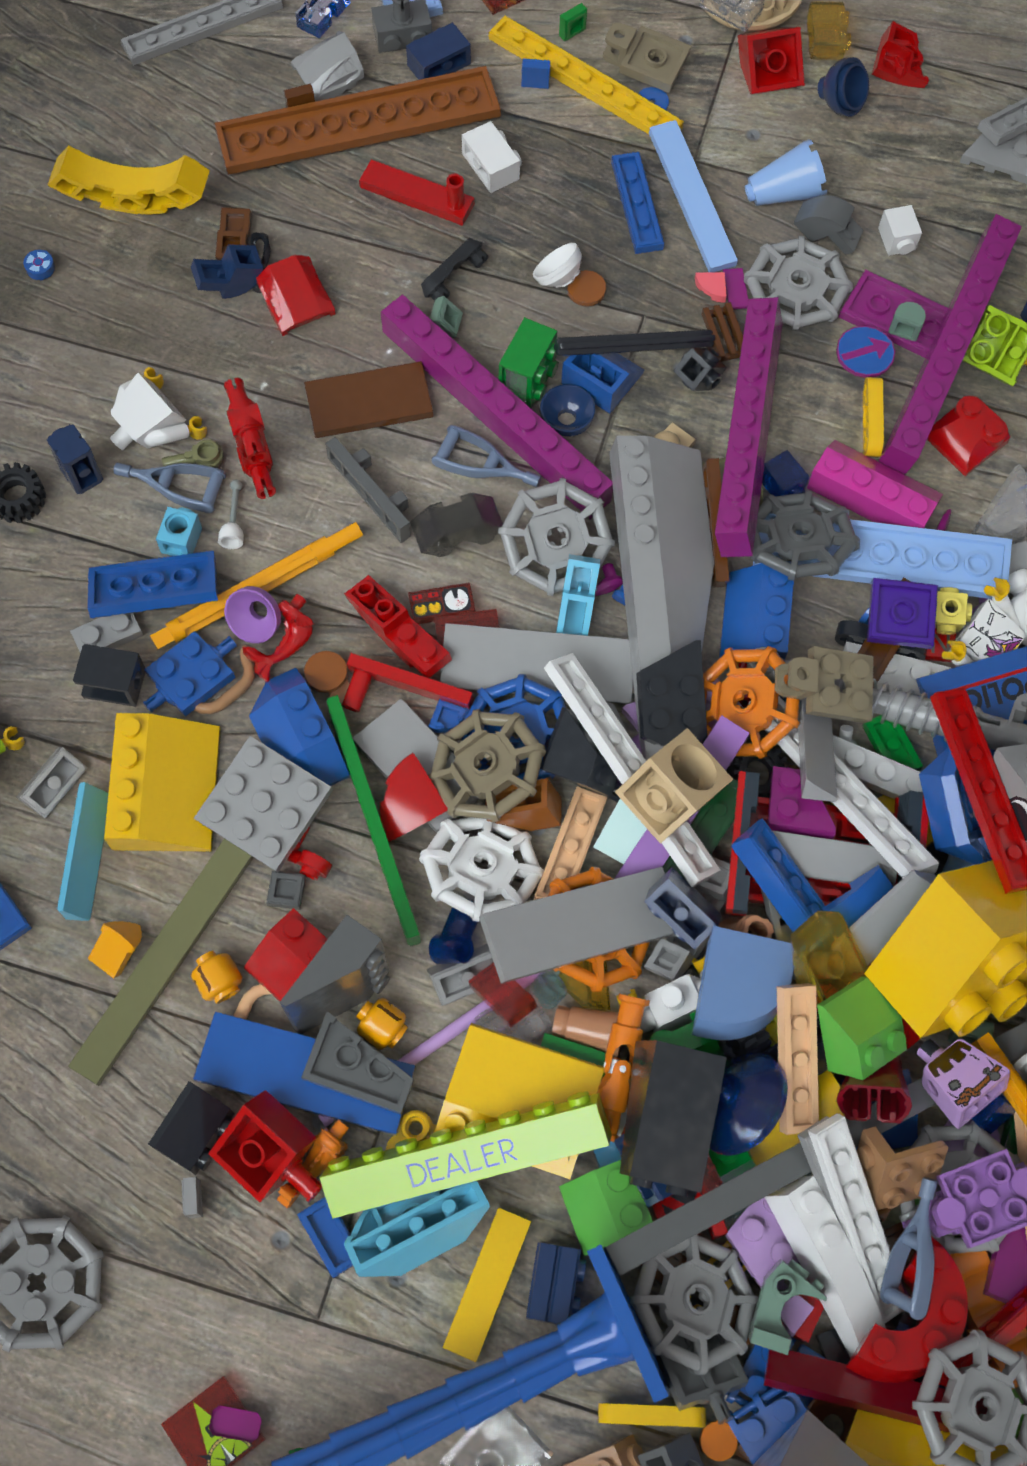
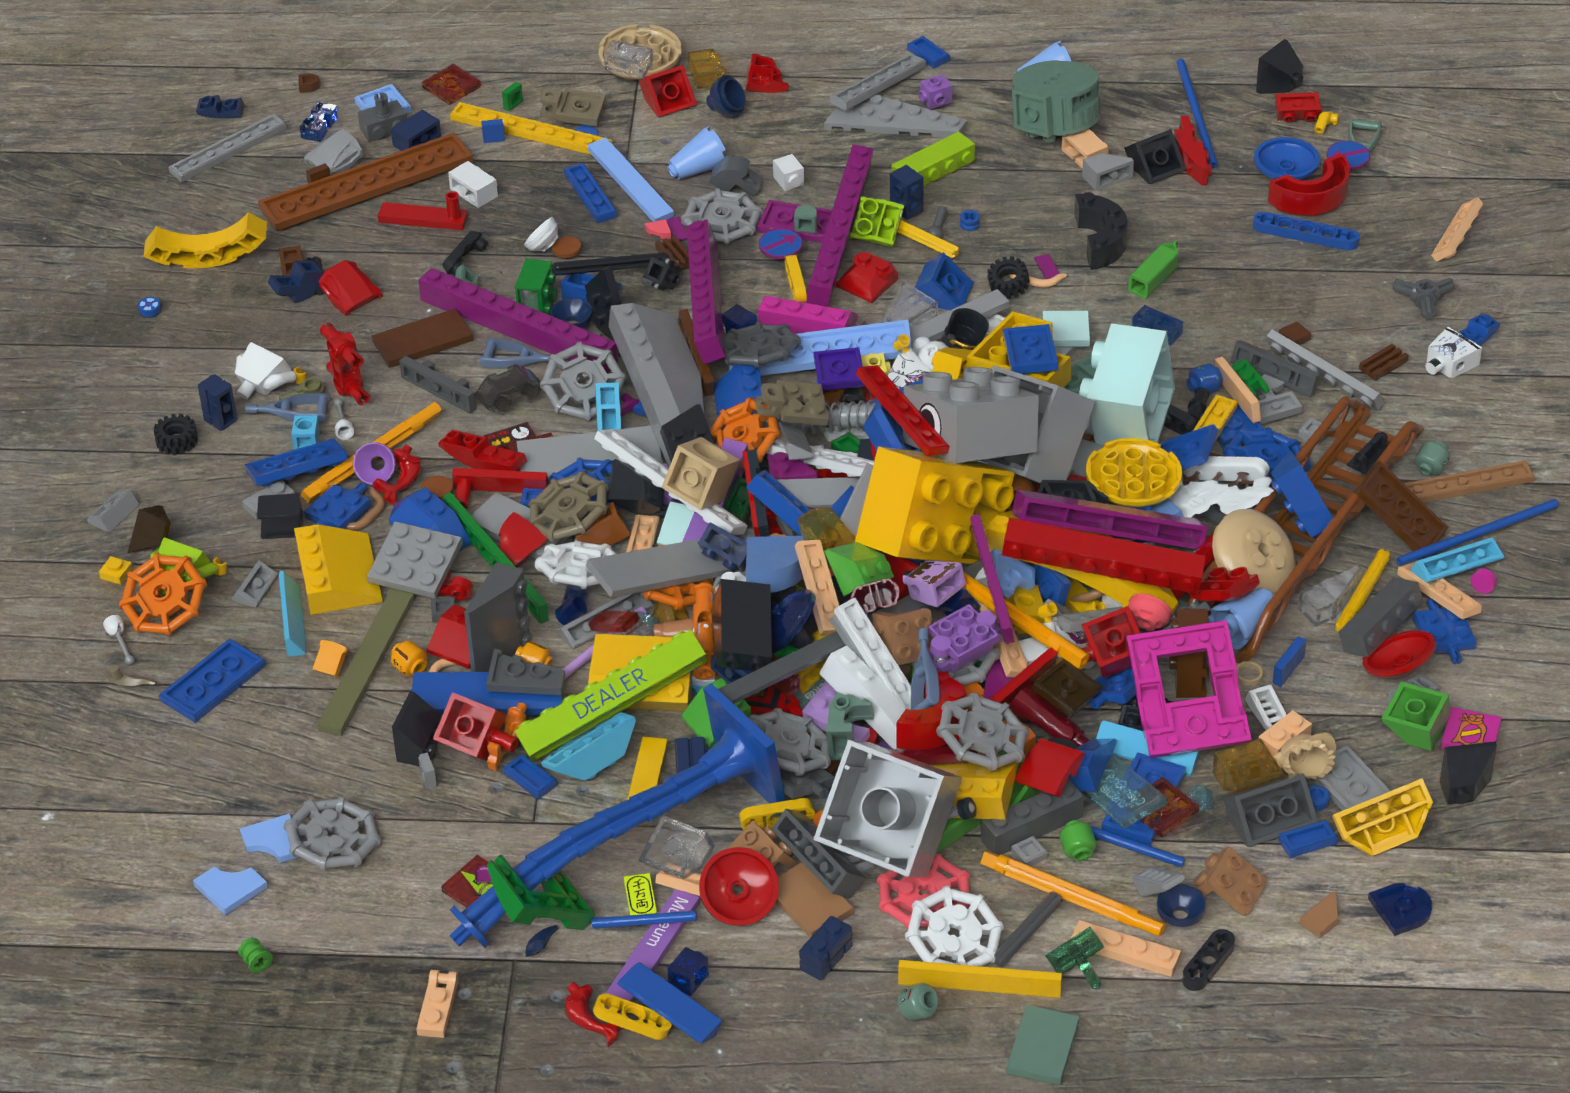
camera: 10 degrees left, 25 degrees down
none -> black wing [585,266,622,342]

